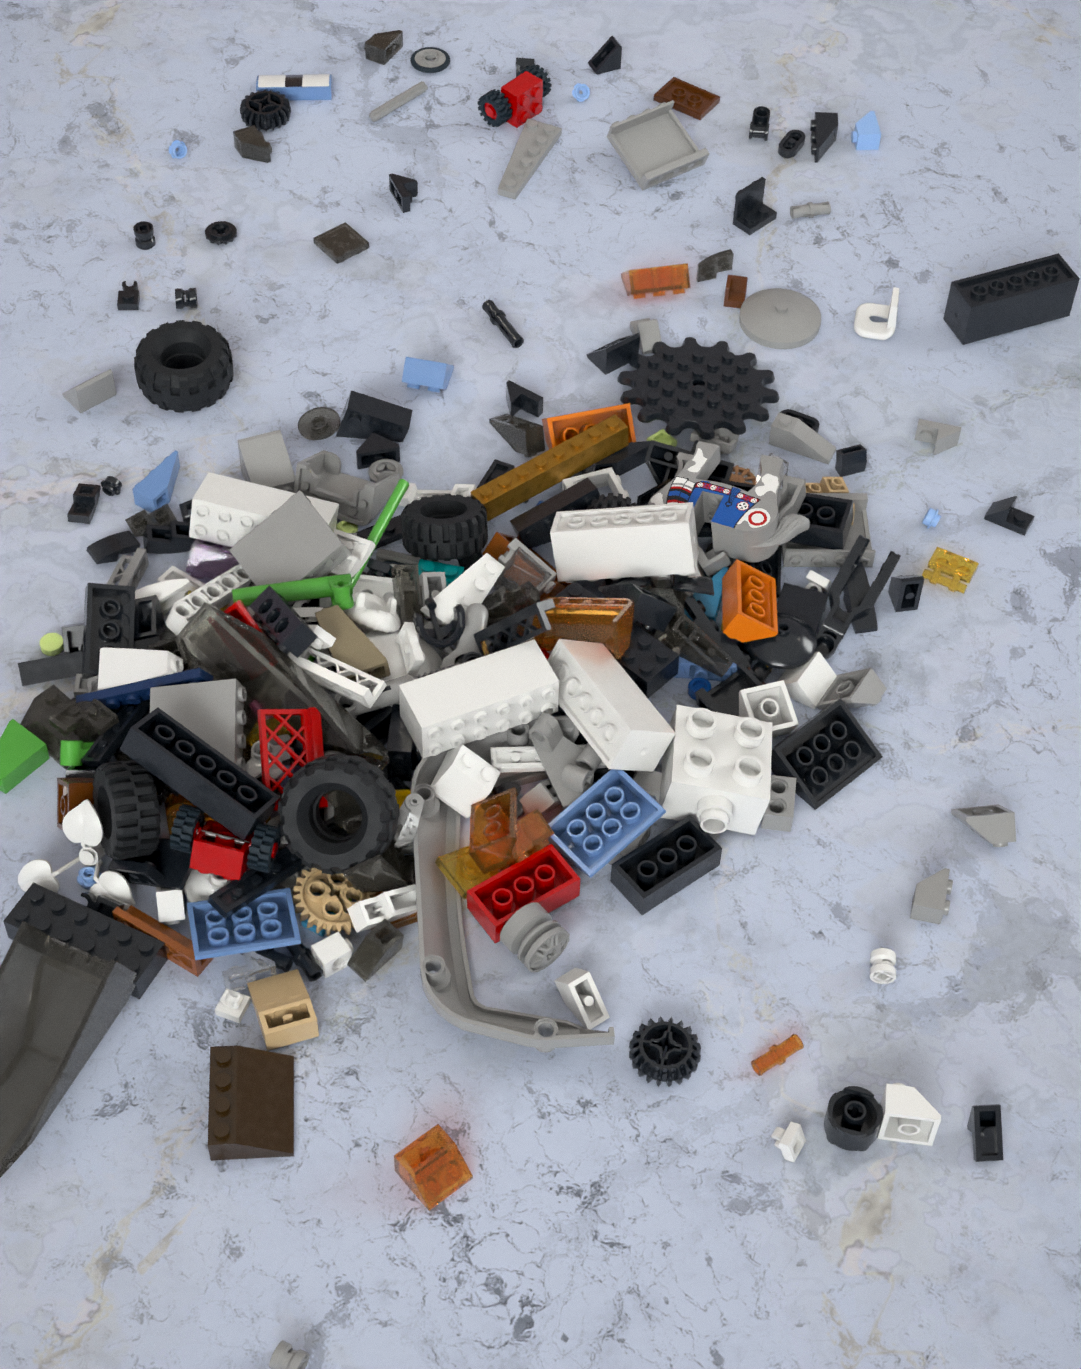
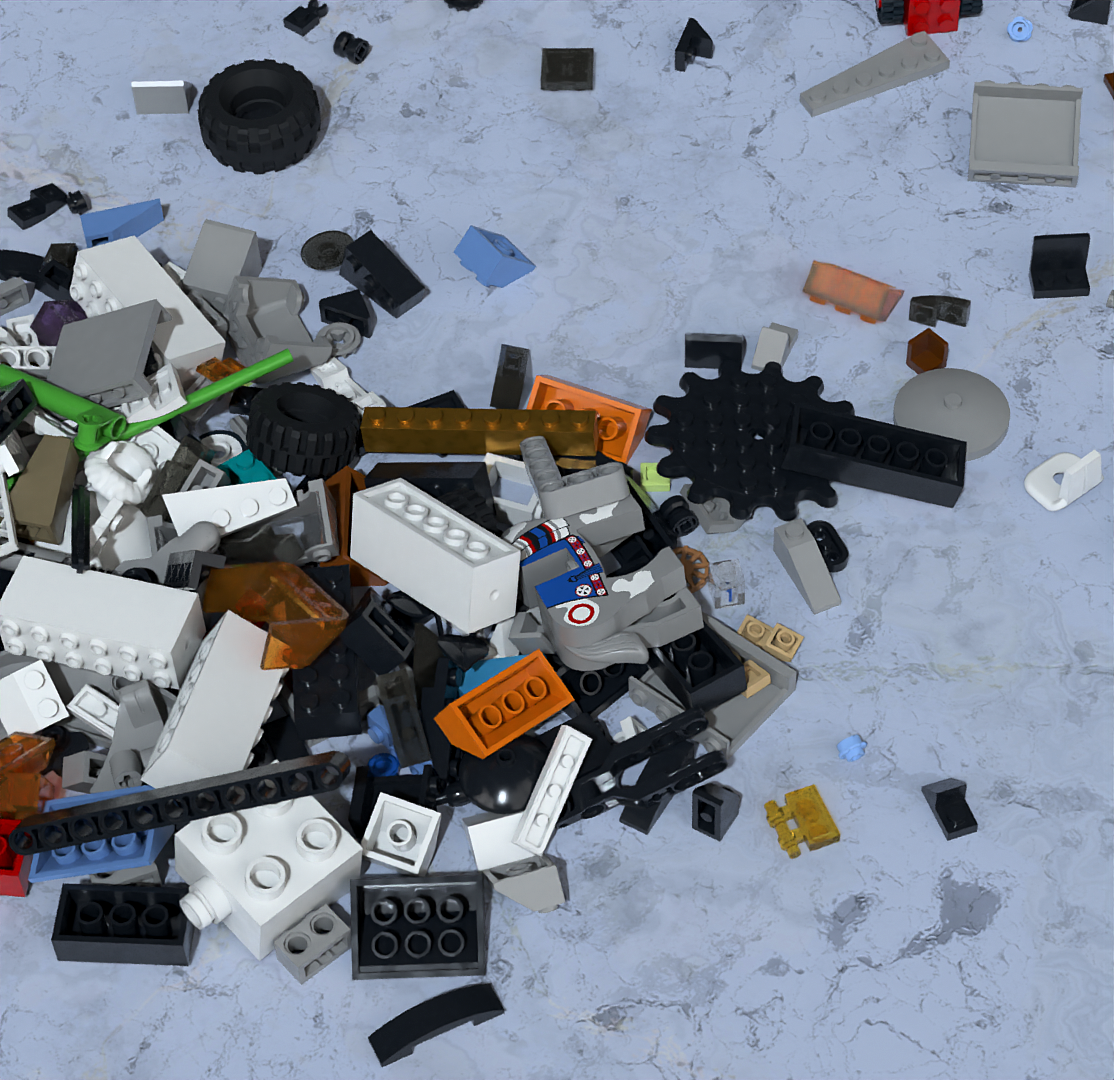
camera: 45 degrees right, 0 degrees up
black helmet [413,597,465,650] -> none
black pin [482,300,524,348] -> none
black slope [506,380,543,418] -> none
black piece [835,444,867,477] -> none
light grey slope [914,419,961,455] -> none
none -> black beam [8,751,351,855]
none -> black axle [71,485,90,574]
none -> clear orange slope [196,357,246,383]
none -> black slope [368,984,505,1067]
none -> white tile [511,725,592,857]
none -> light grey beam [519,436,630,520]
none -> black brick [781,402,967,508]

